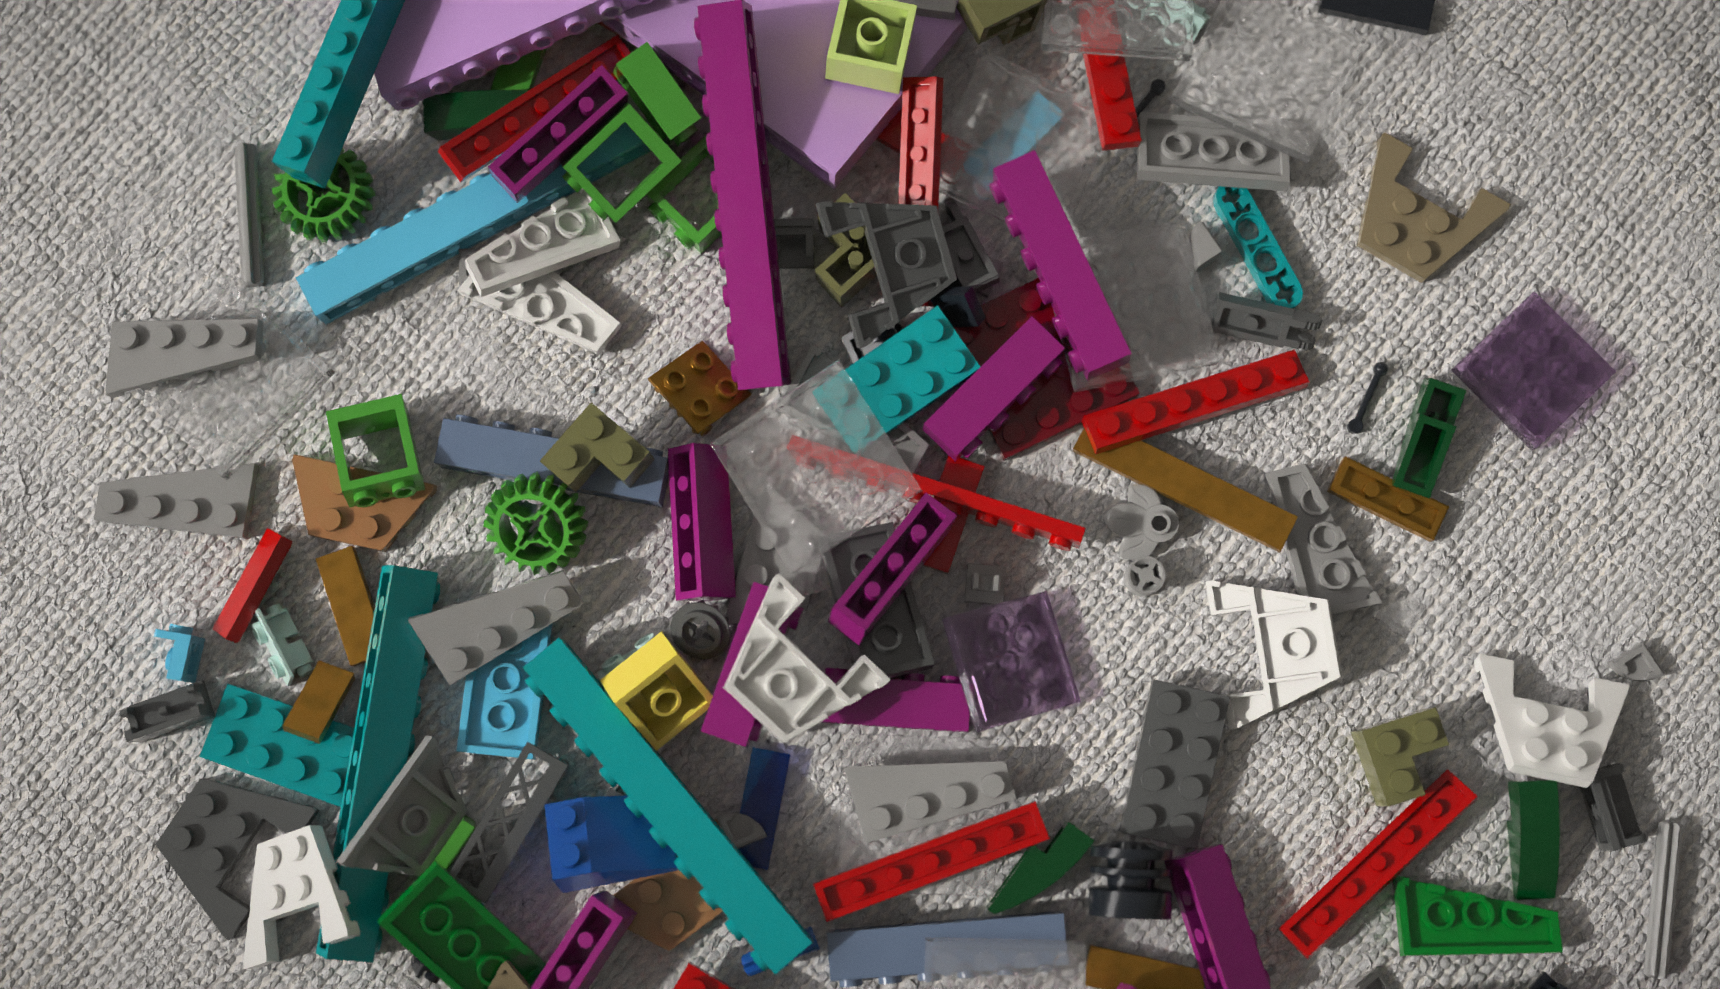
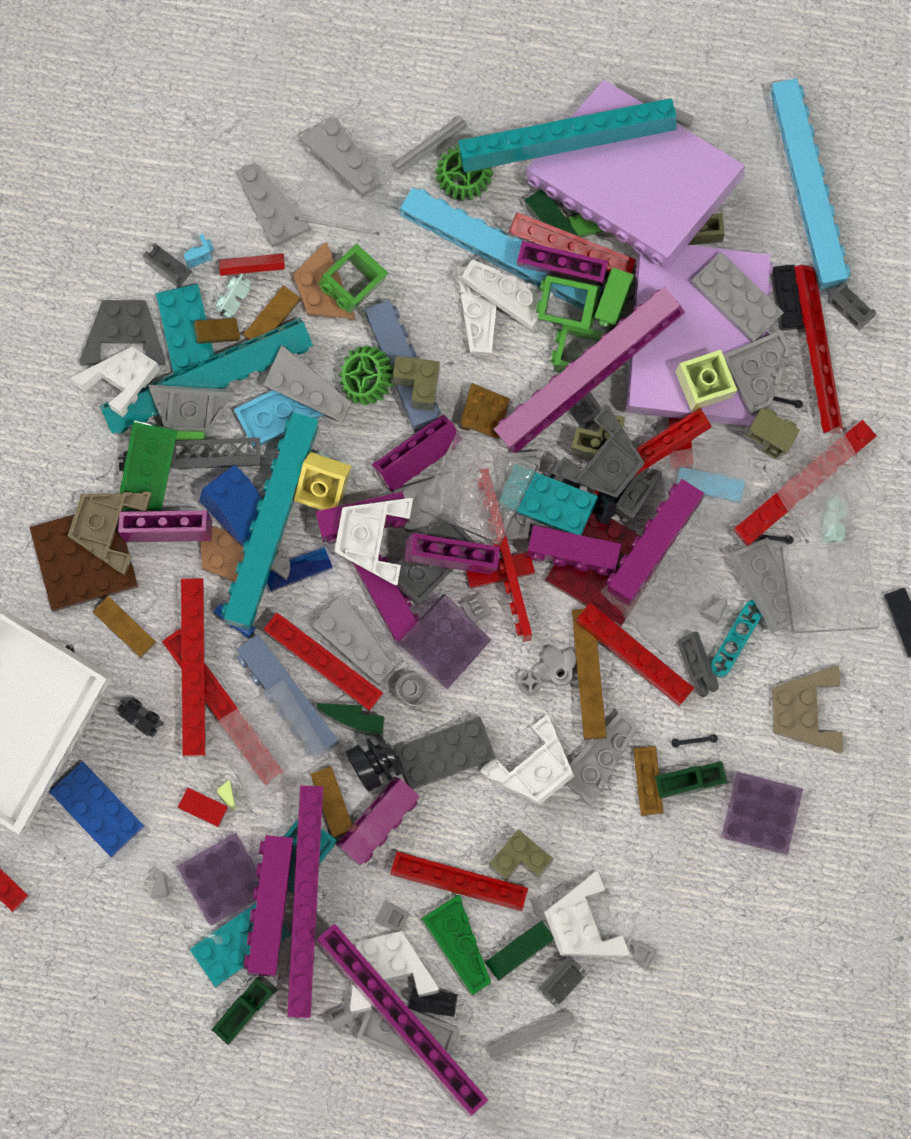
camera: 55 degrees right, 5 degrees down
dark grey gear [670,599,732,659] -> none
none -> light grey hair [395,672,431,707]

